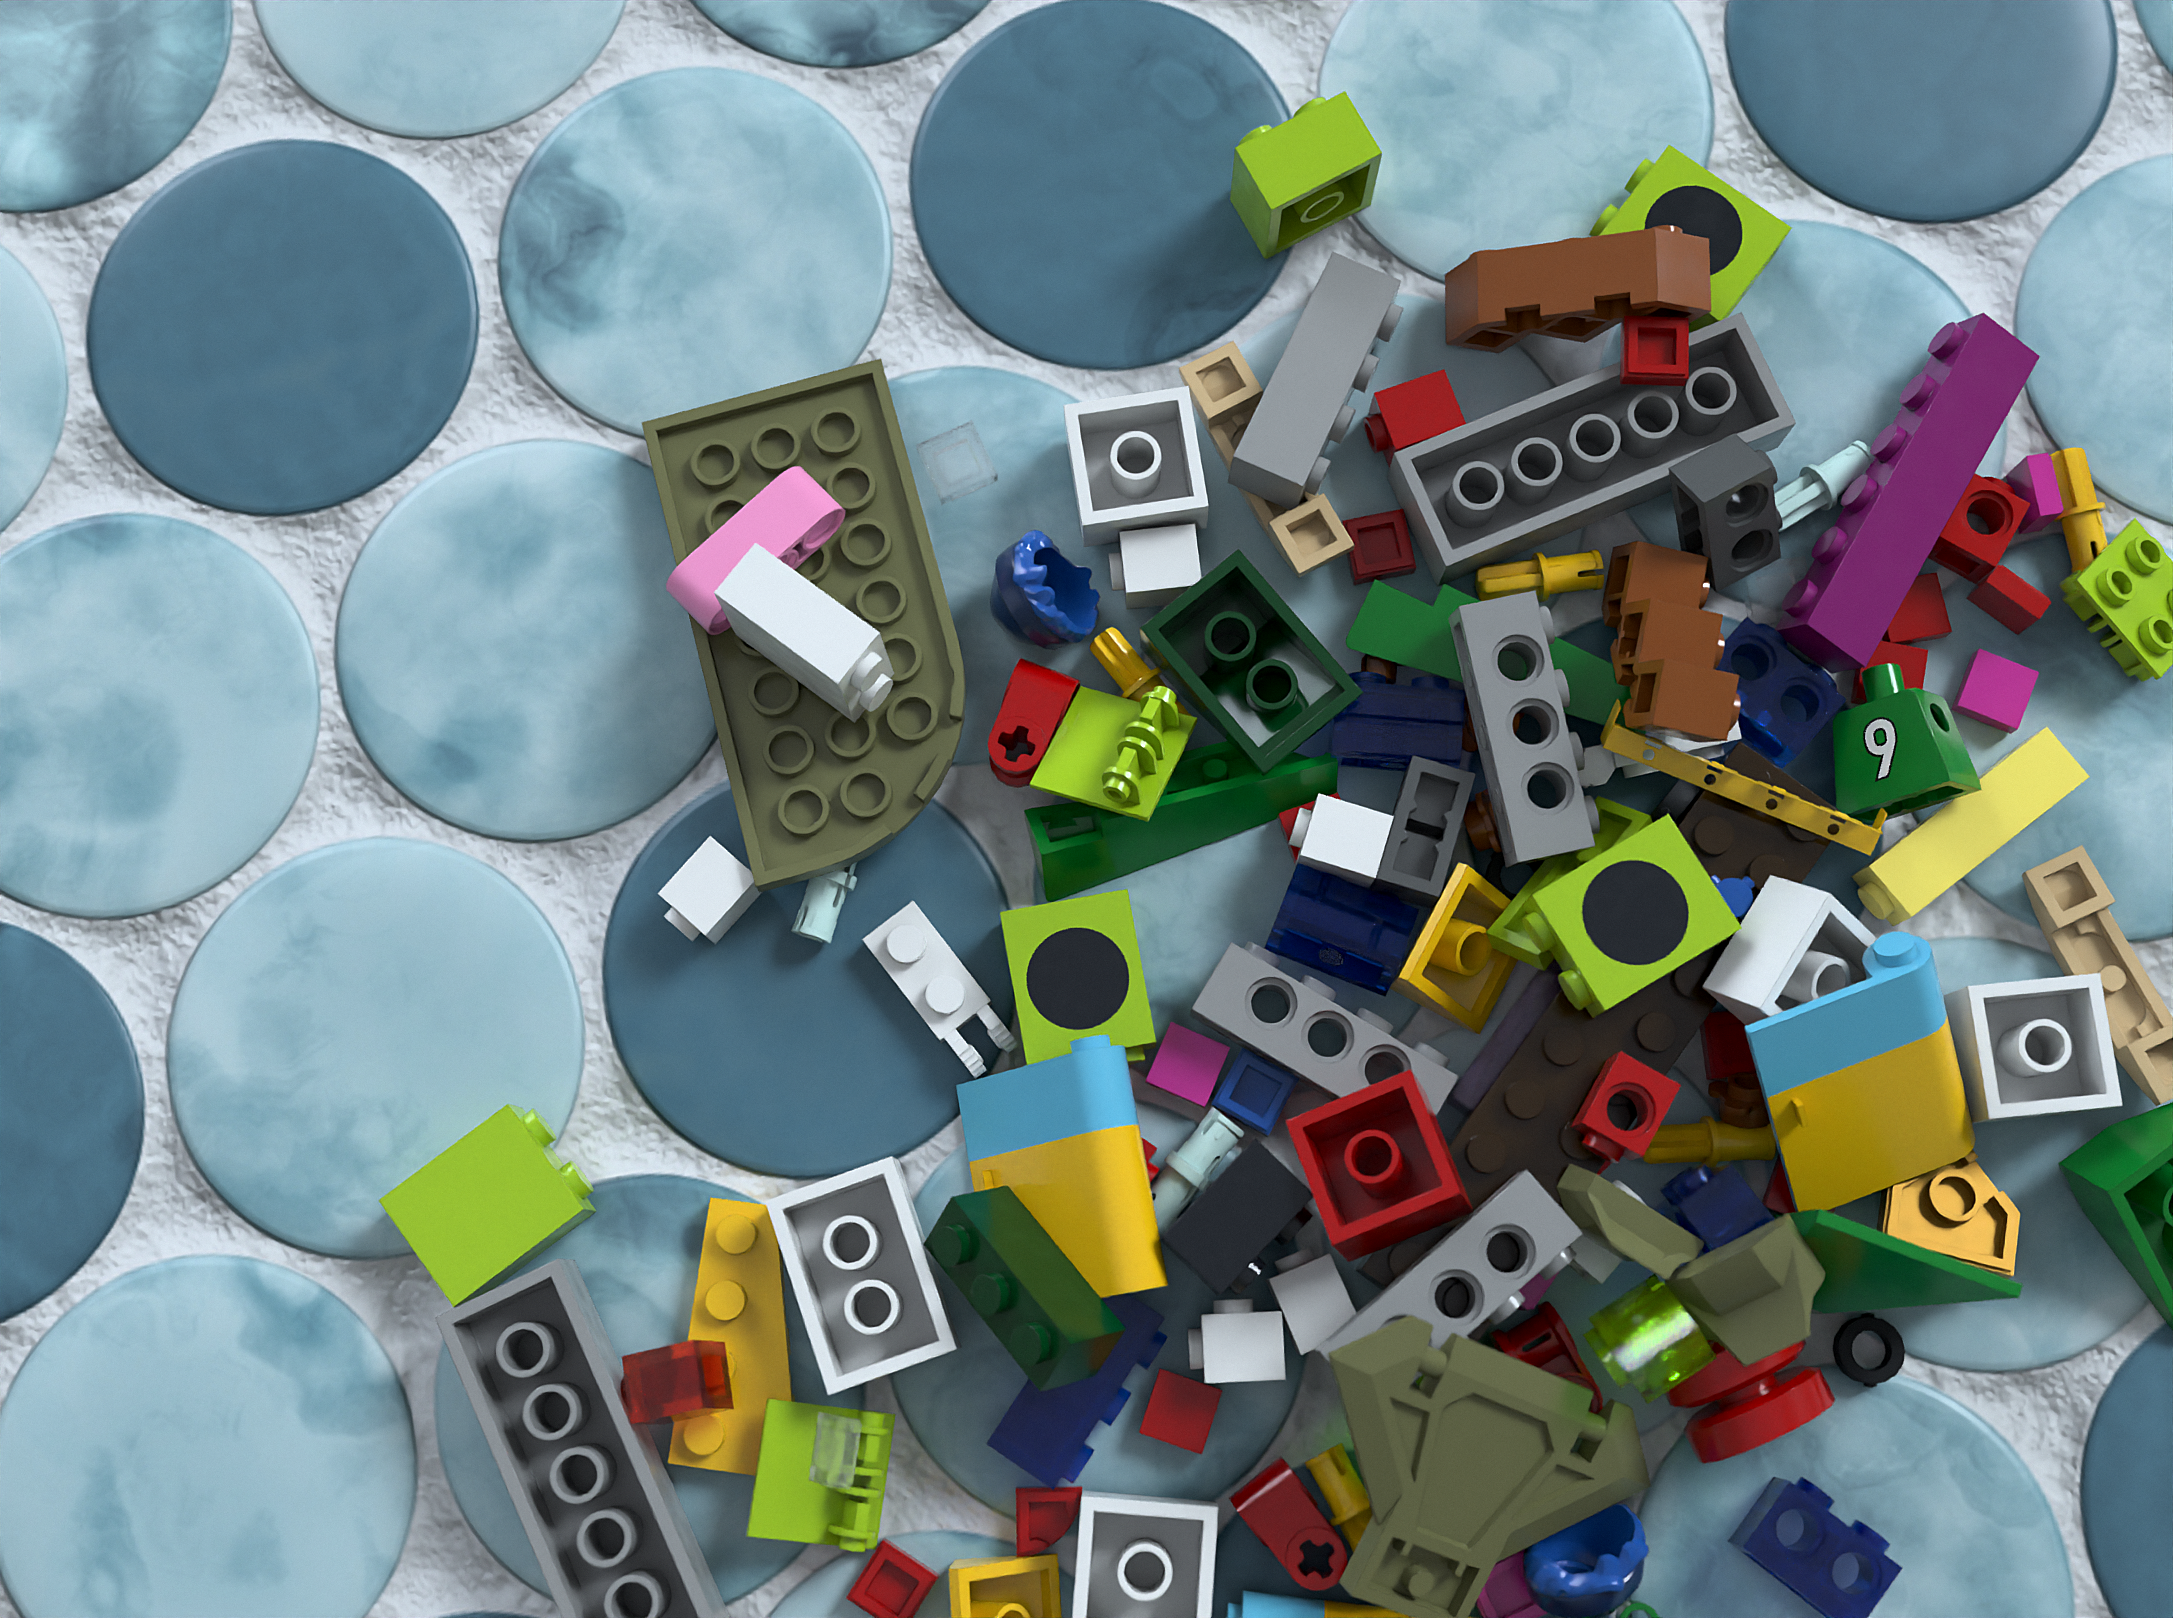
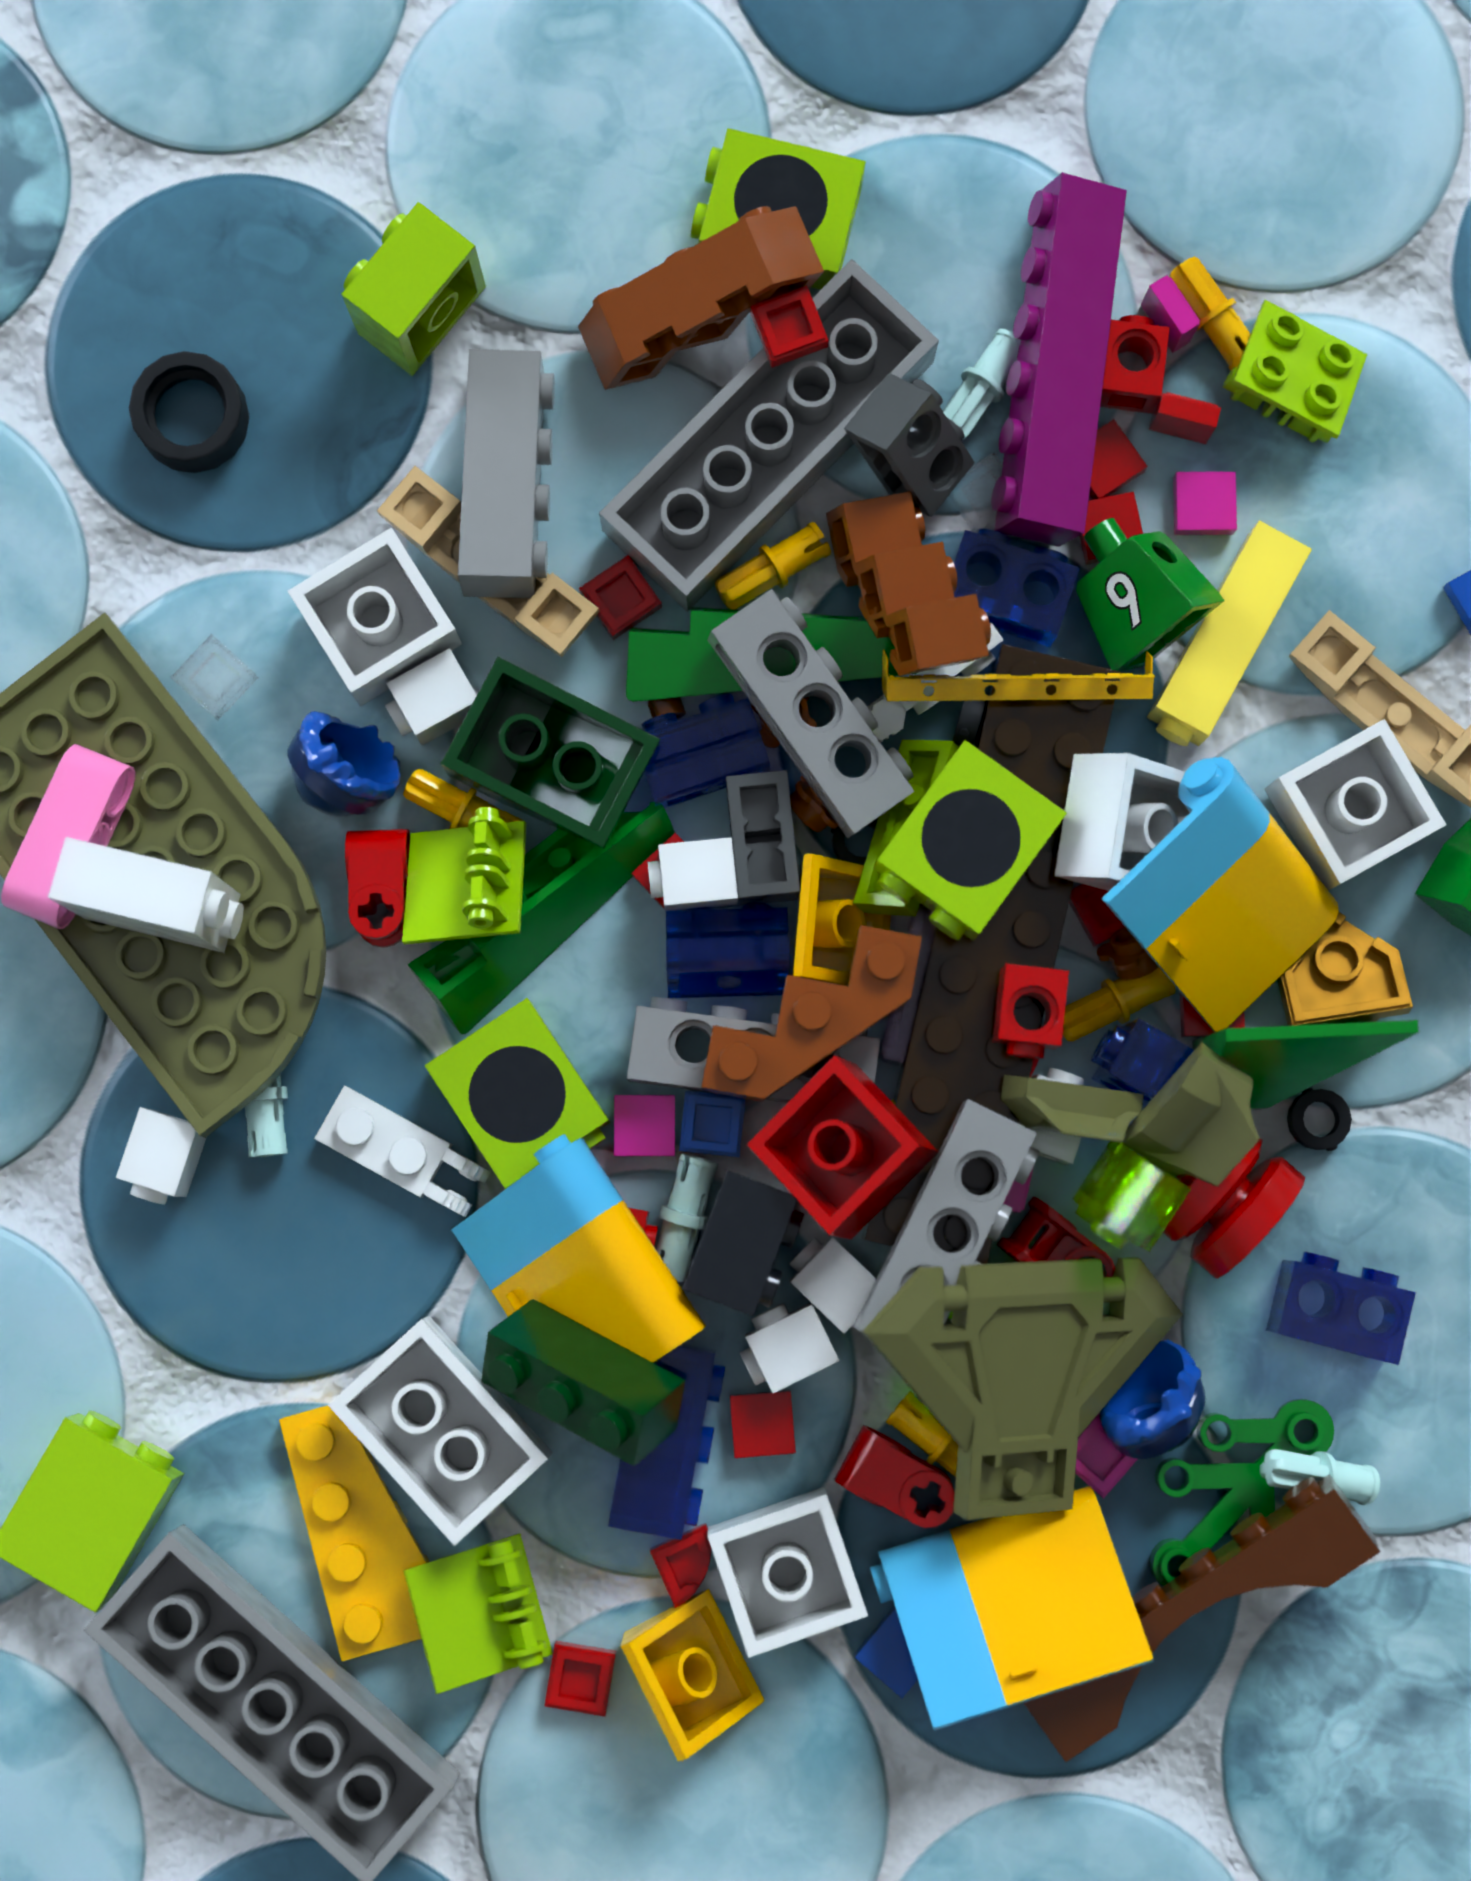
camera: 30 degrees left, 5 degrees up
clear red brick [621,1340,734,1425] -> none
clear tile [809,1412,862,1489] -> none
red brick [1363,369,1466,468] -> none
blue piece [1710,875,1755,921] -> none
none -> black tyre [129,351,250,473]
none -> dark orange brick [701,925,922,1102]

